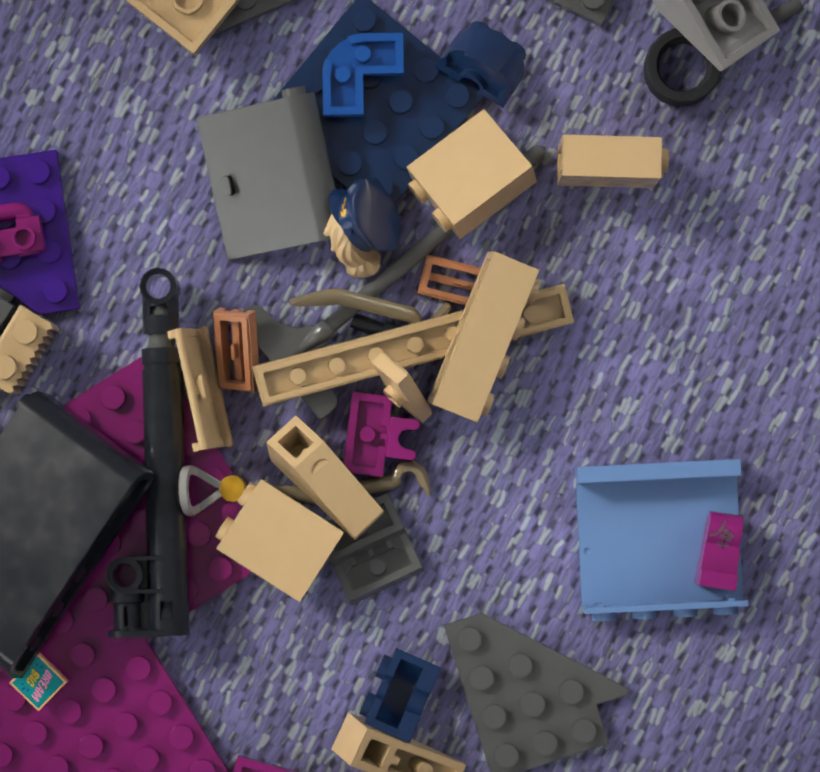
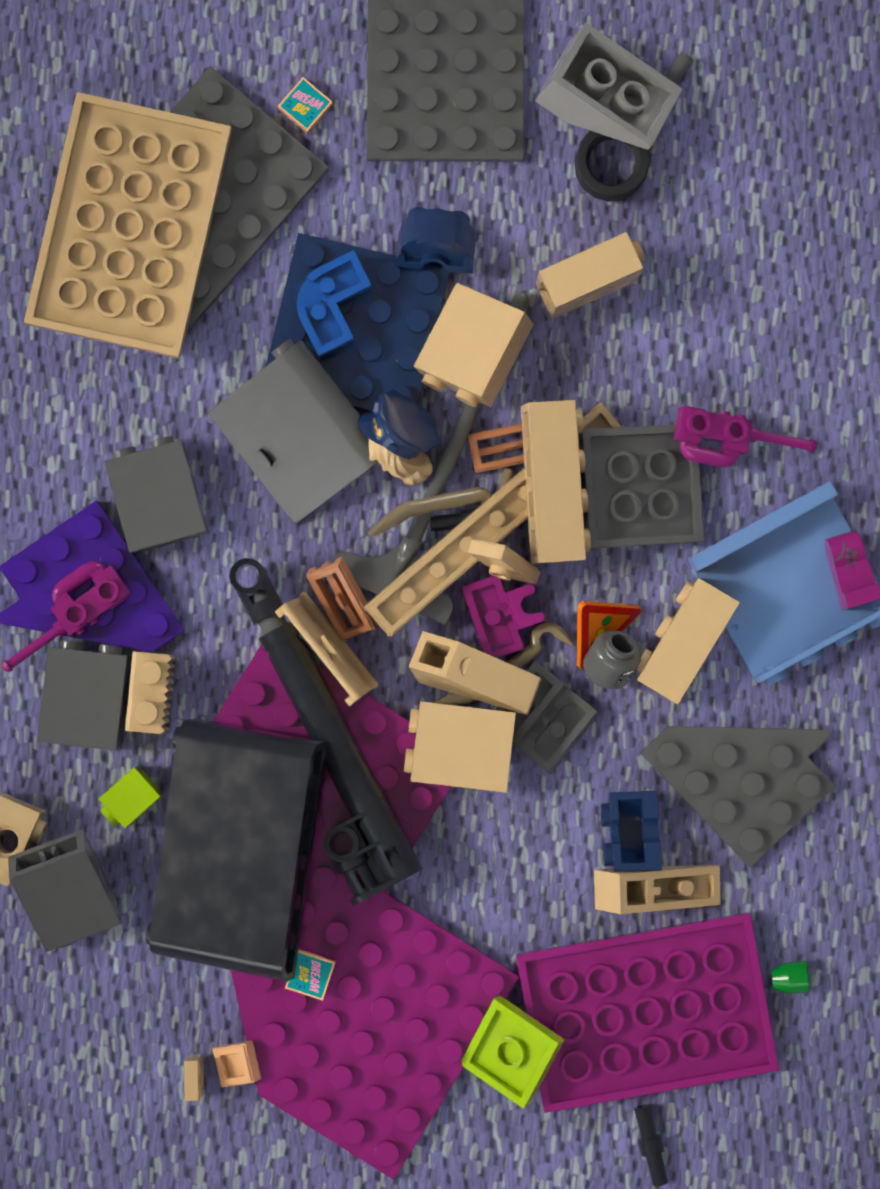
camera: 25 degrees left, 0 degrees up
light grey piece [179,465,247,516] -> none
none -> dark grey brick [104,436,209,554]
none -> piece [577,601,642,670]
none -> dark grey plate [579,425,704,549]
none -> dark grey head [583,631,641,689]
none -> tan brick [636,578,740,705]
none -> magenta piece [673,406,817,467]

